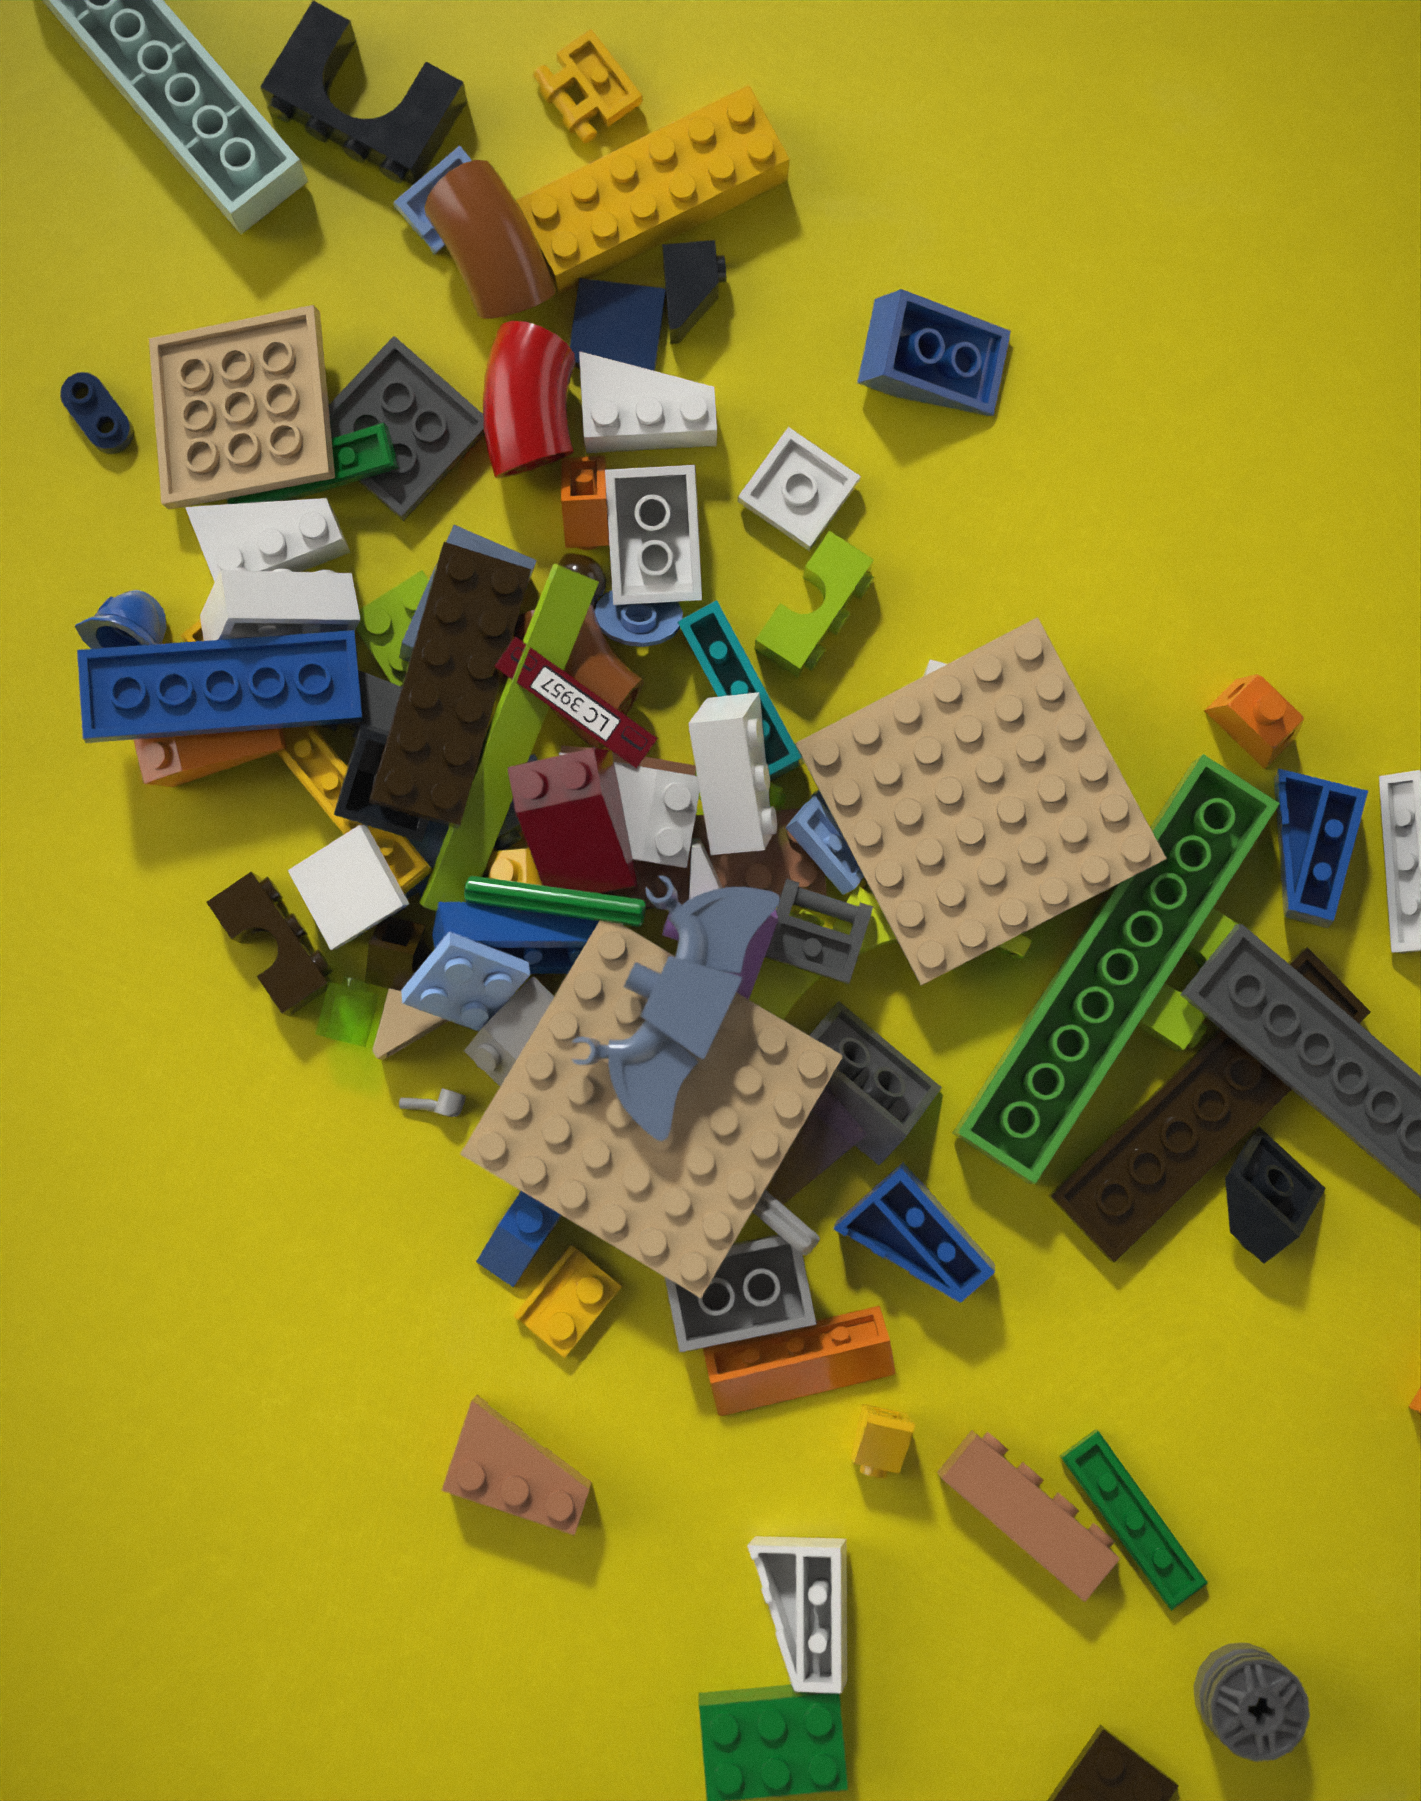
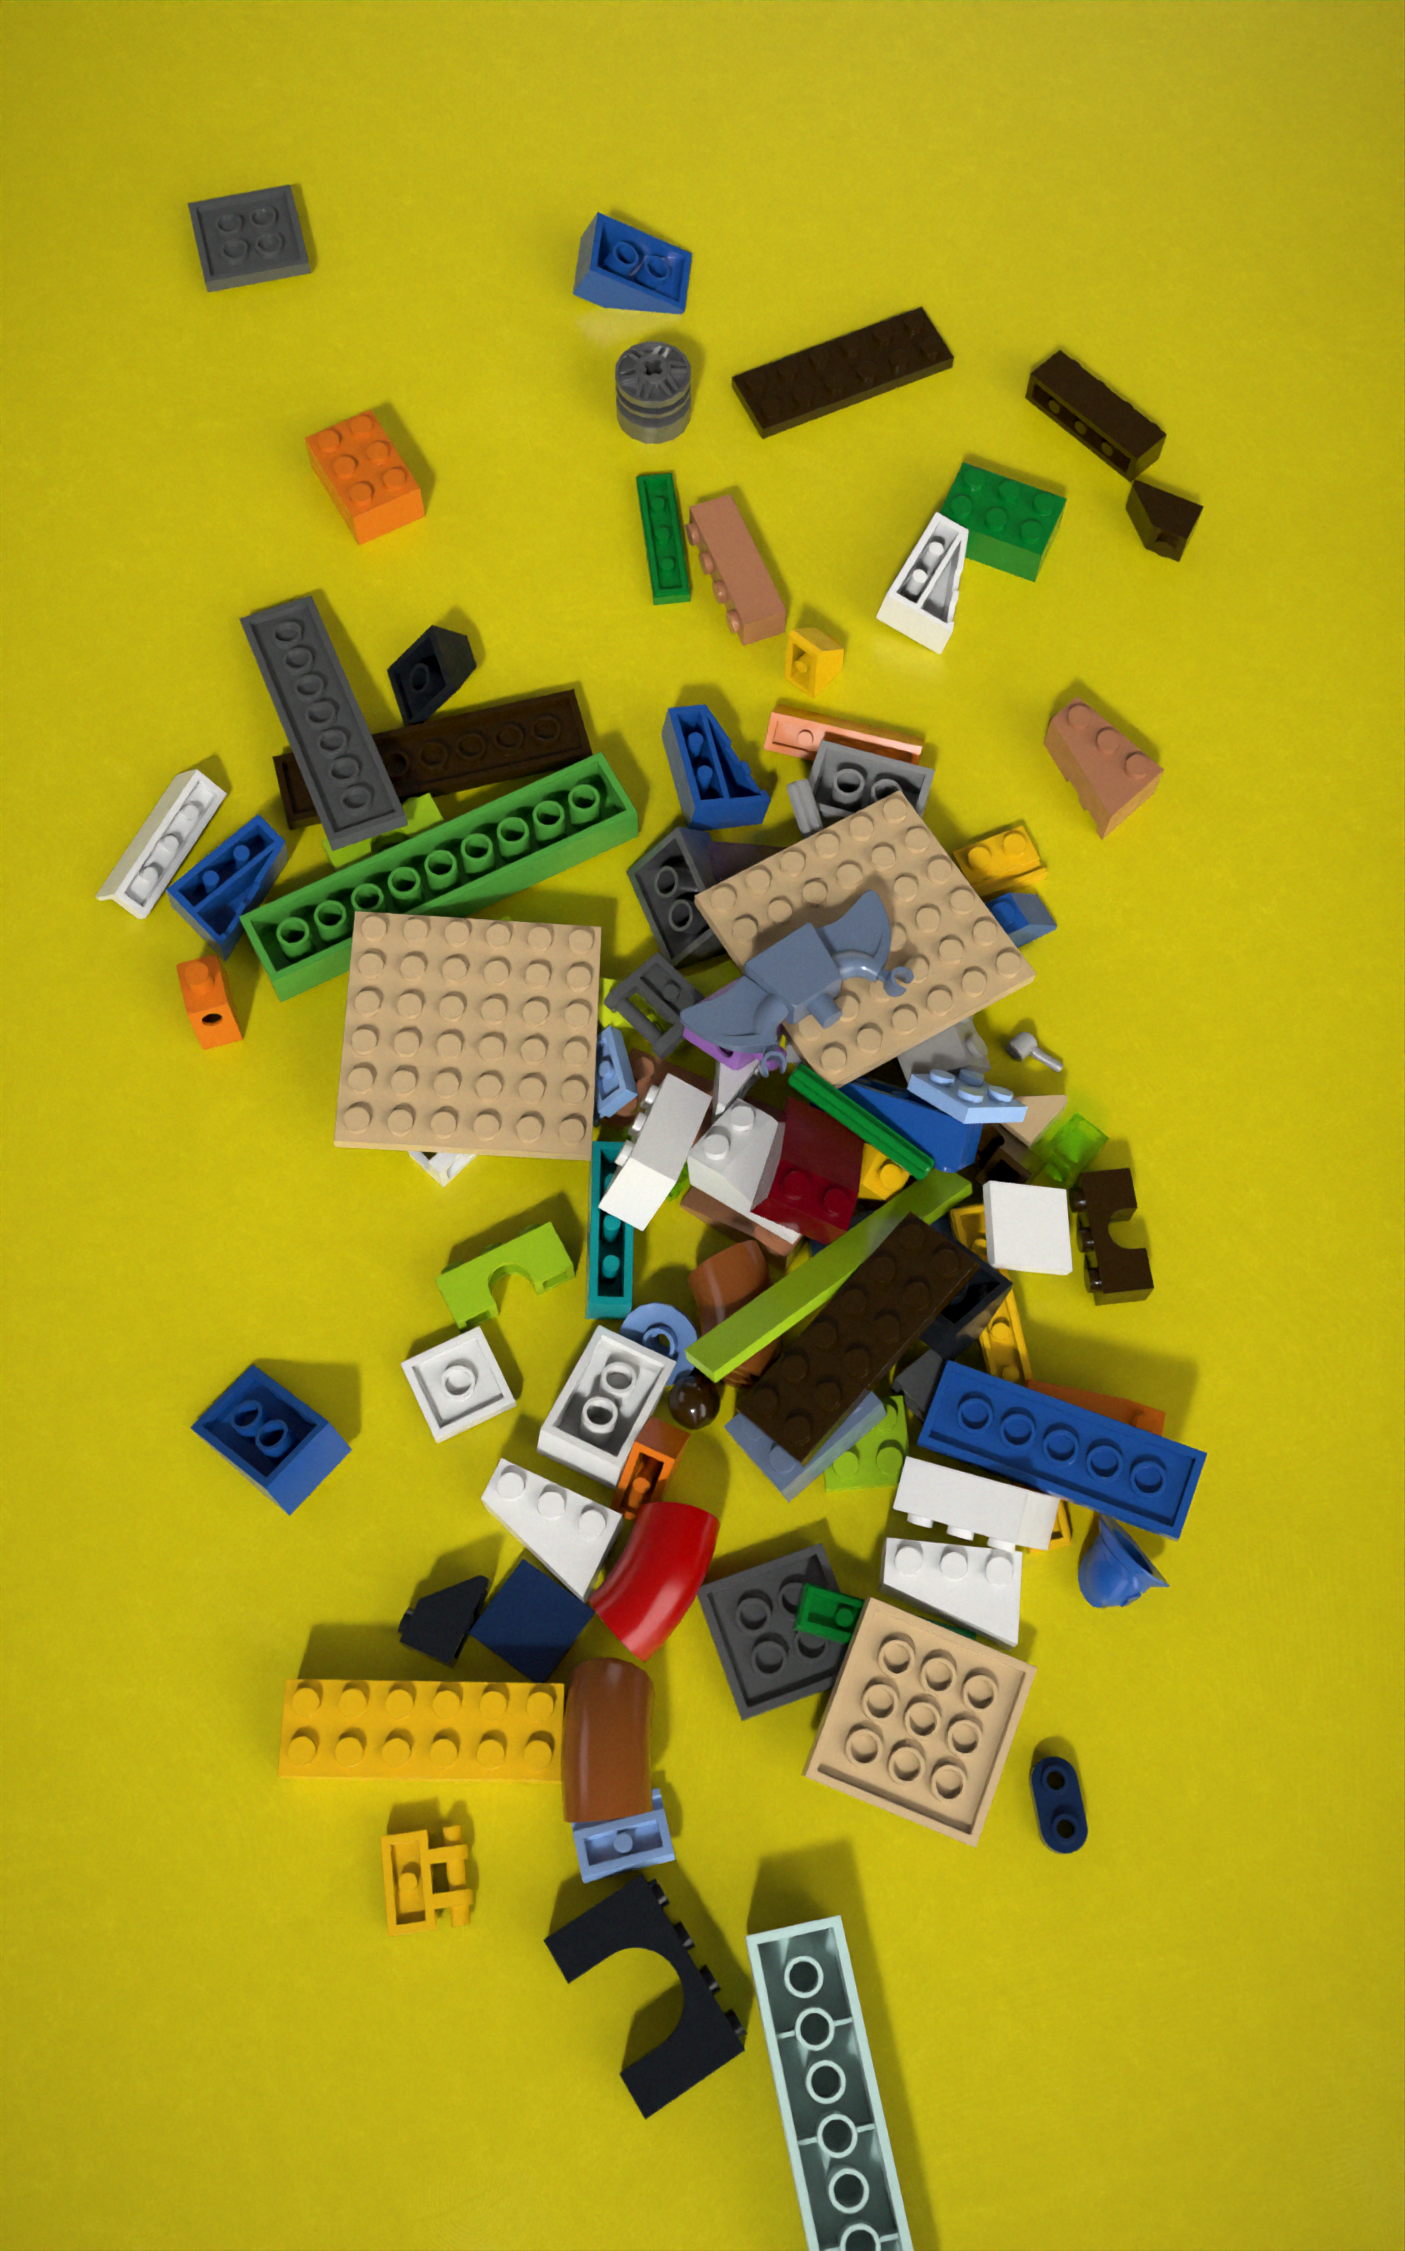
camera: 150 degrees left, 15 degrees down
sticker [494,636,658,769] -> none

